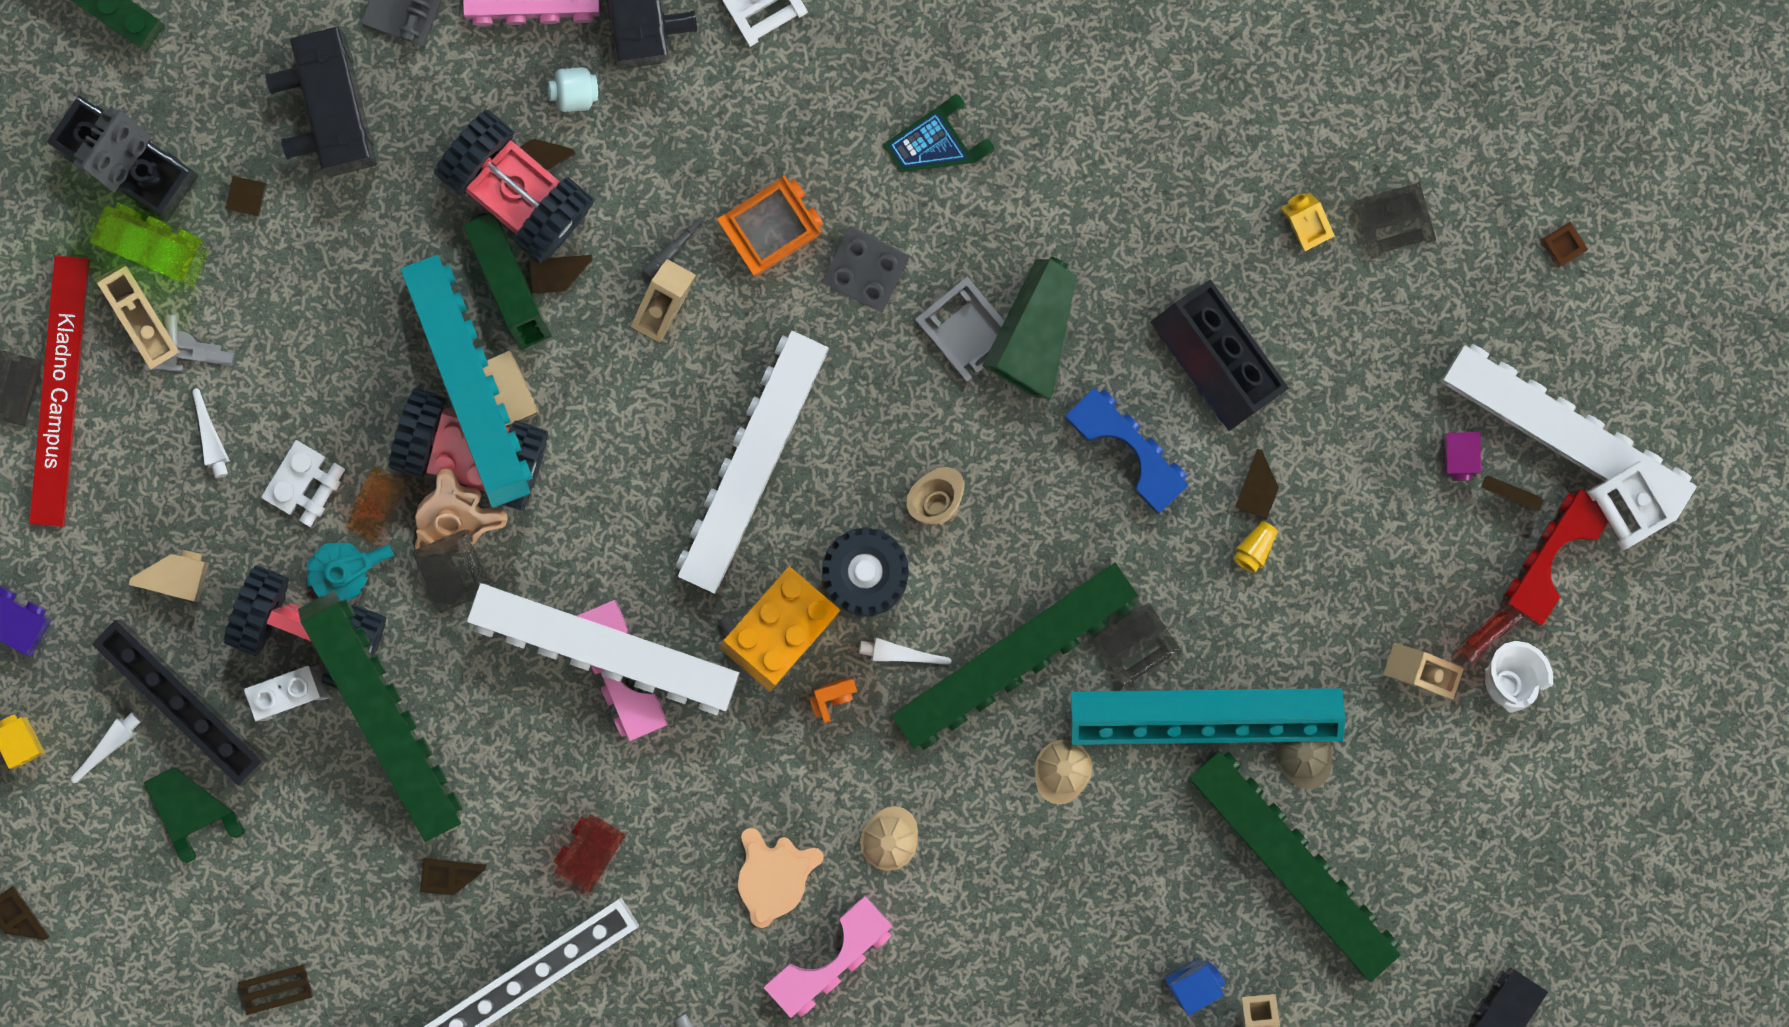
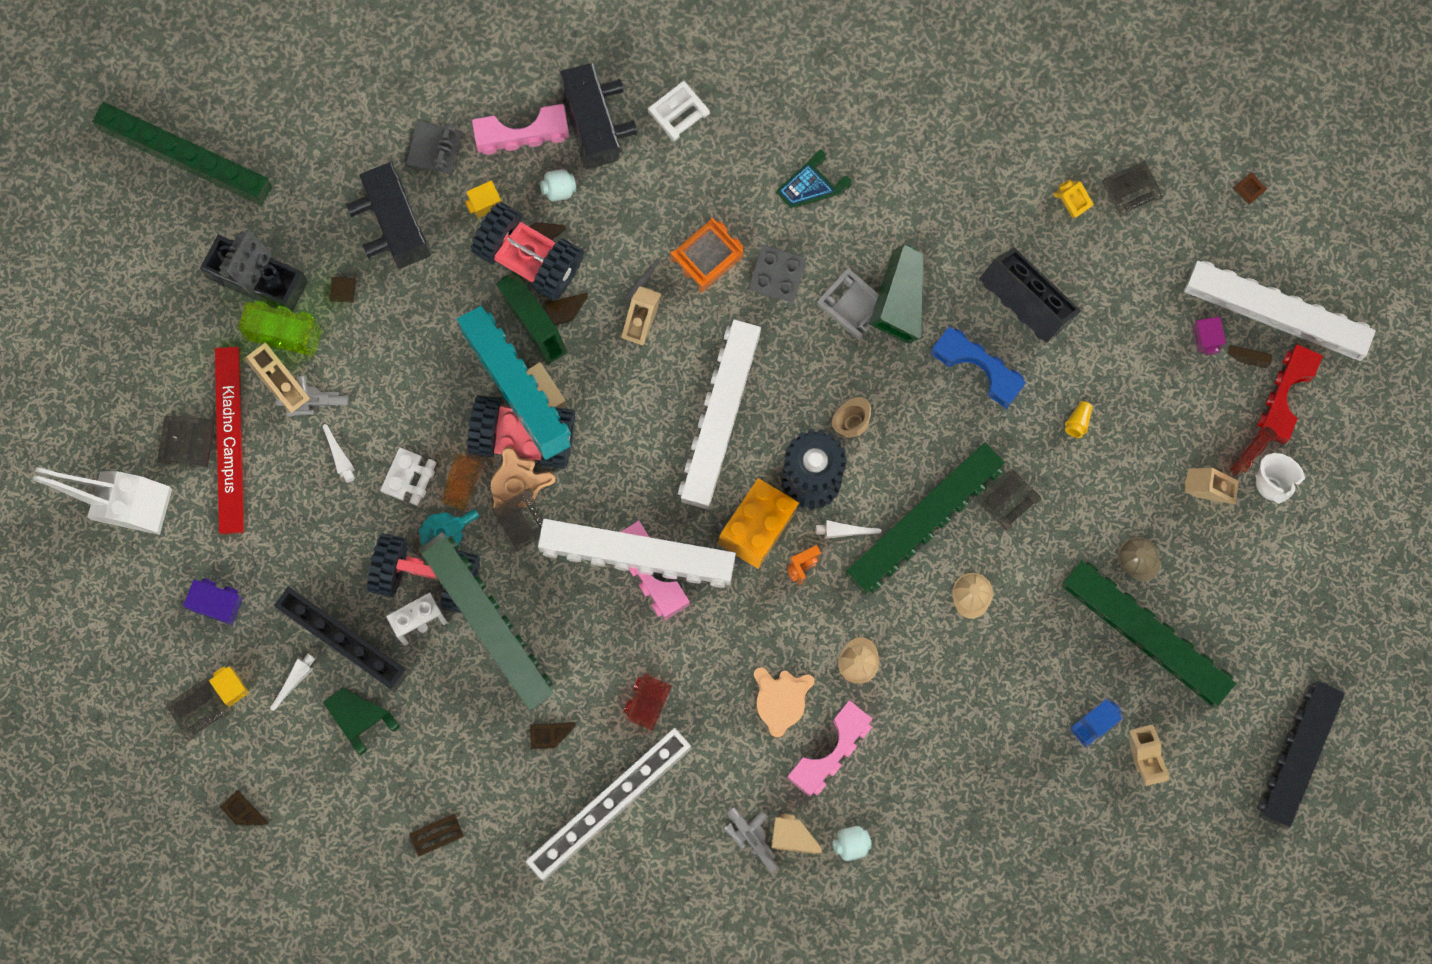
camera: 10 degrees left, 10 degrees down
tan slope [129,549,209,602] -> none
teal brick [1070,688,1346,745] -> none
dark brown tile [1235,449,1279,519] -> none
white plate [1587,461,1676,551] -> none
none -> yellow brick [465,180,502,219]

